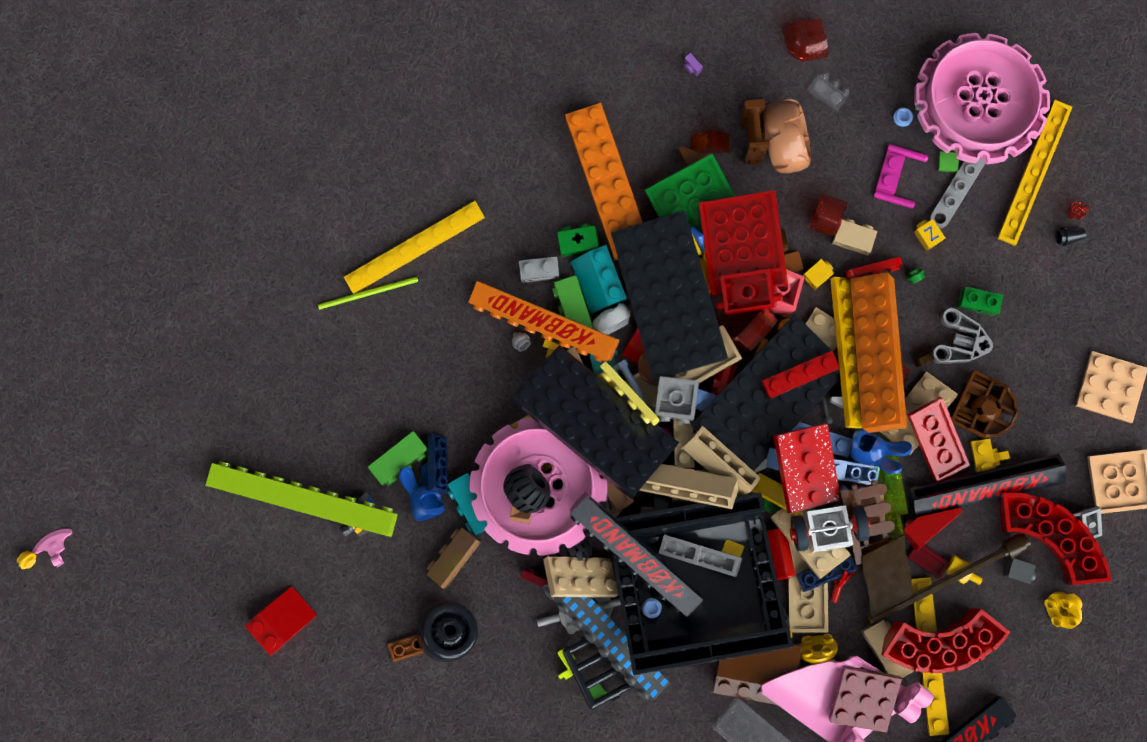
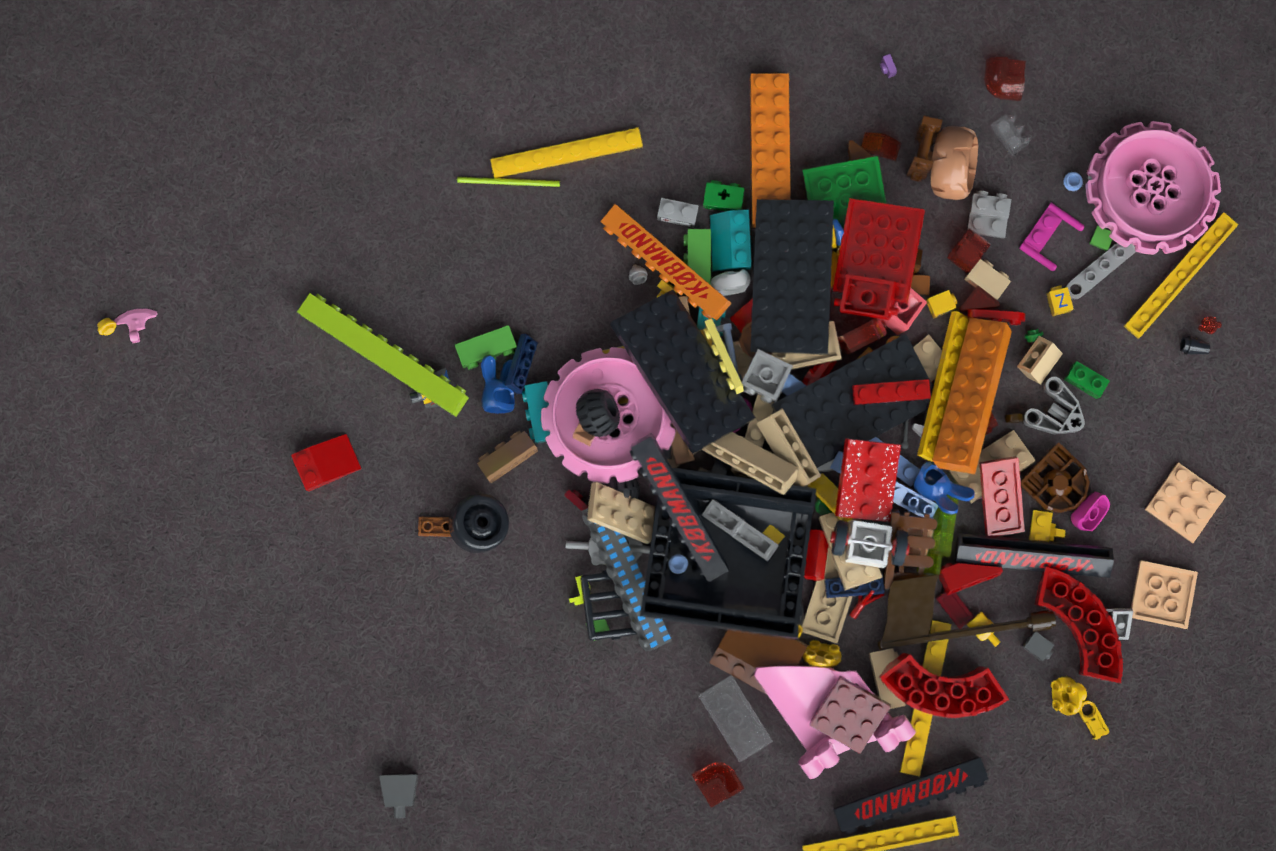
camera: 15 degrees right, 0 degrees up
none -> clear red slope [959,286,1000,312]
none -> light grey plate [967,191,1011,238]
none -> tan brick [1017,336,1063,384]
none -> dark pink piece [1071,492,1110,531]
none -> yellow piece [1078,701,1109,740]

